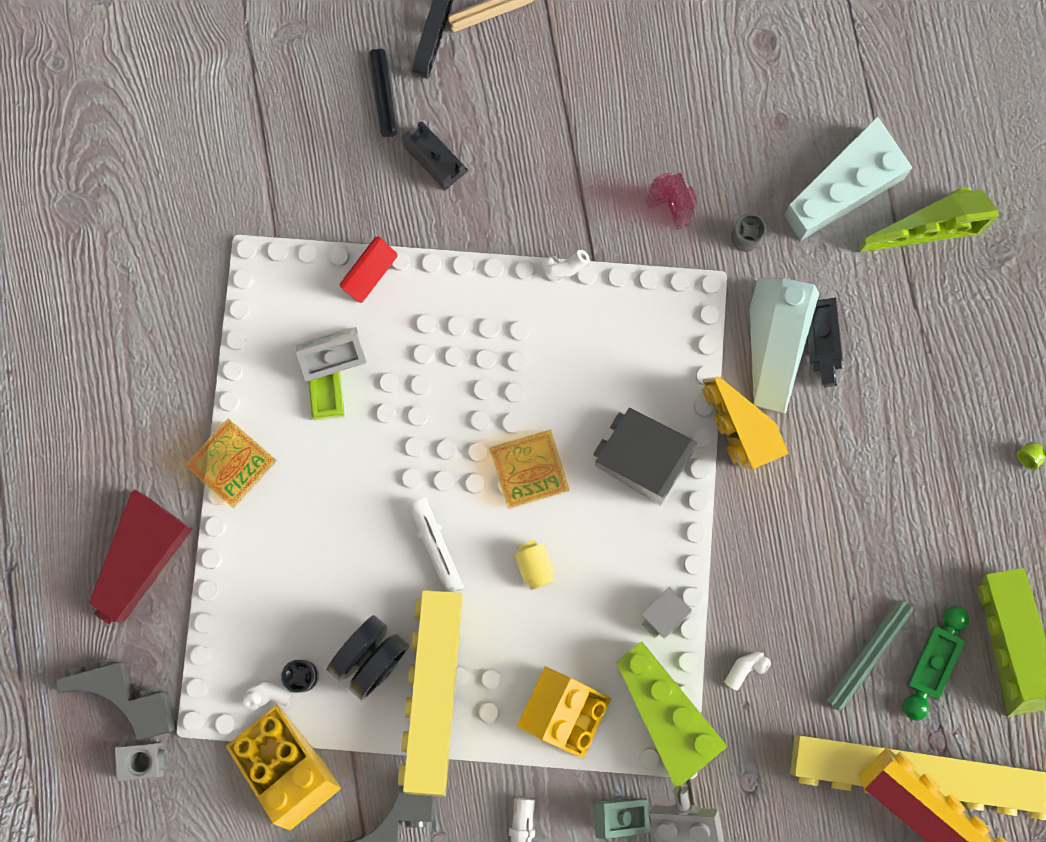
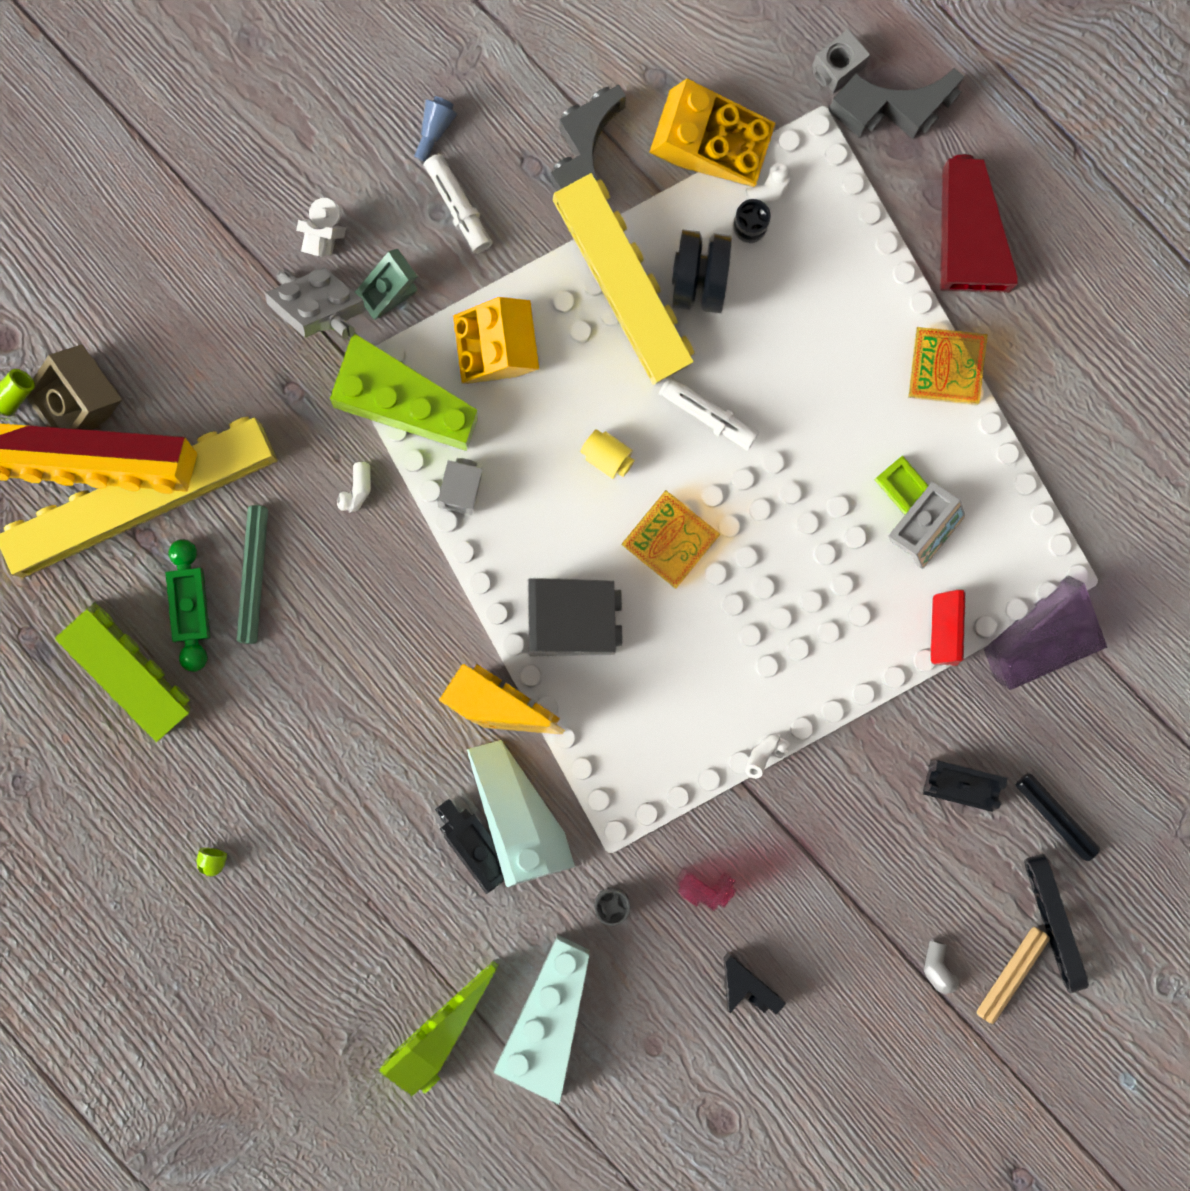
camera: 145 degrees right, 5 degrees up
none -> black slope [723,952,786,1015]
none -> light grey arm [924,941,959,994]
none -> clear purple wedge [984,575,1107,690]

